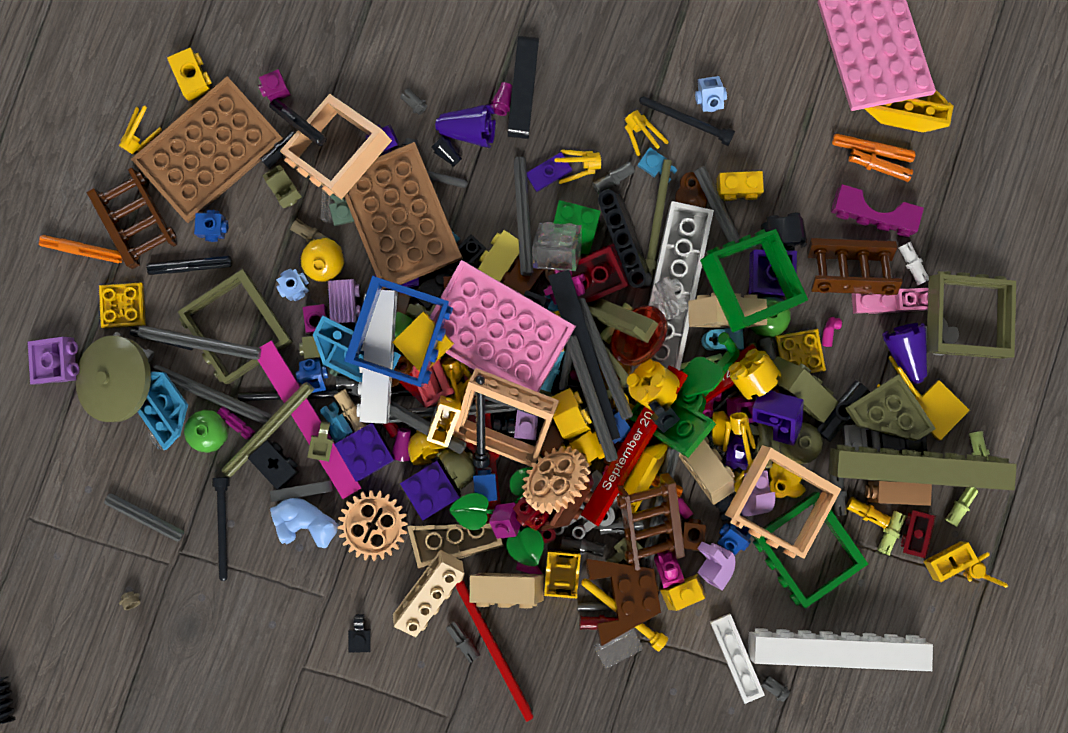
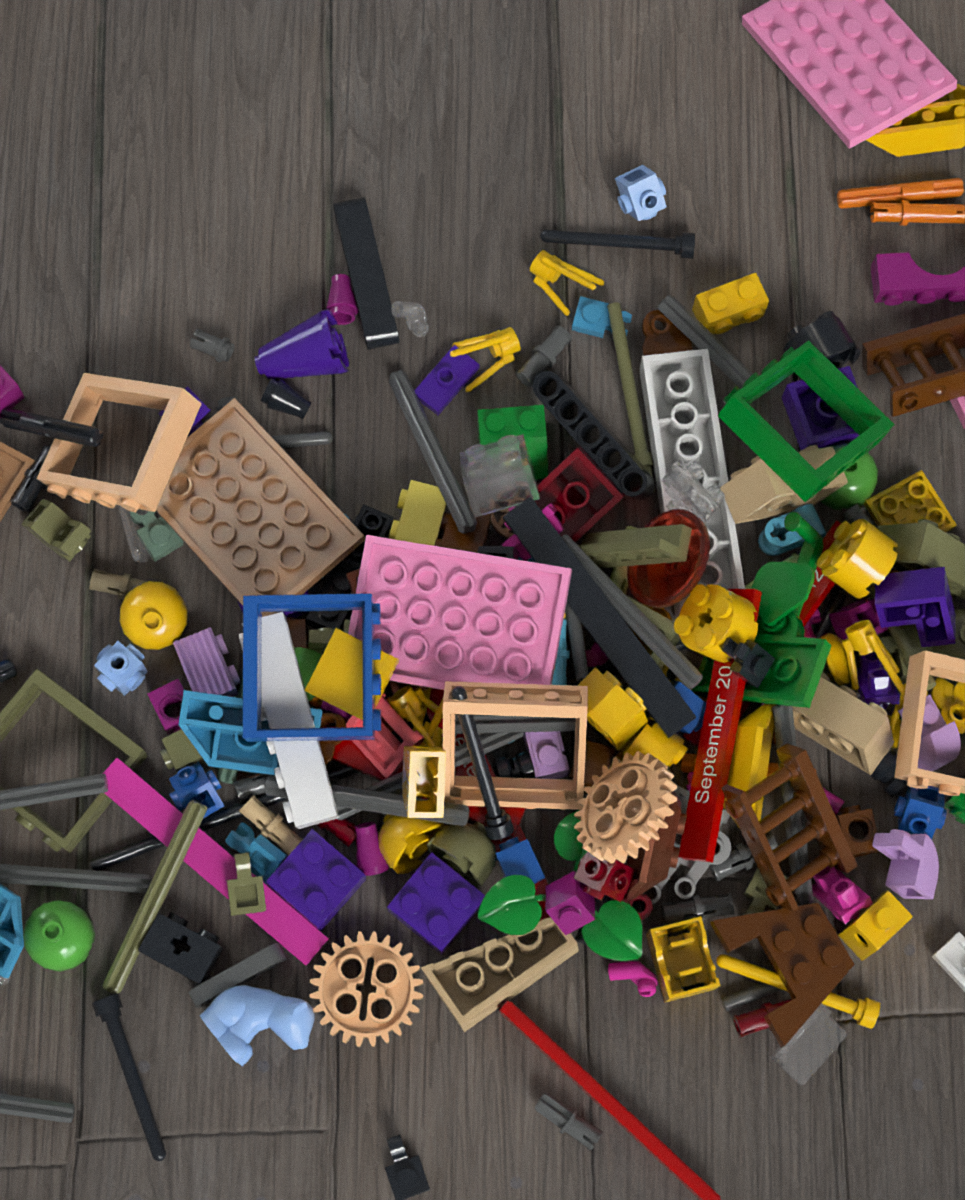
camera: 15 degrees left, 10 degrees down
magenta axle [217,407,255,440] -> none
tan brick [393,550,465,637] -> none
tan brick [469,573,544,608] -> none
dark grey axle [566,335,618,462] -> none
dark pink arm [821,317,842,347] -> none
none -> clear arm [391,301,429,337]

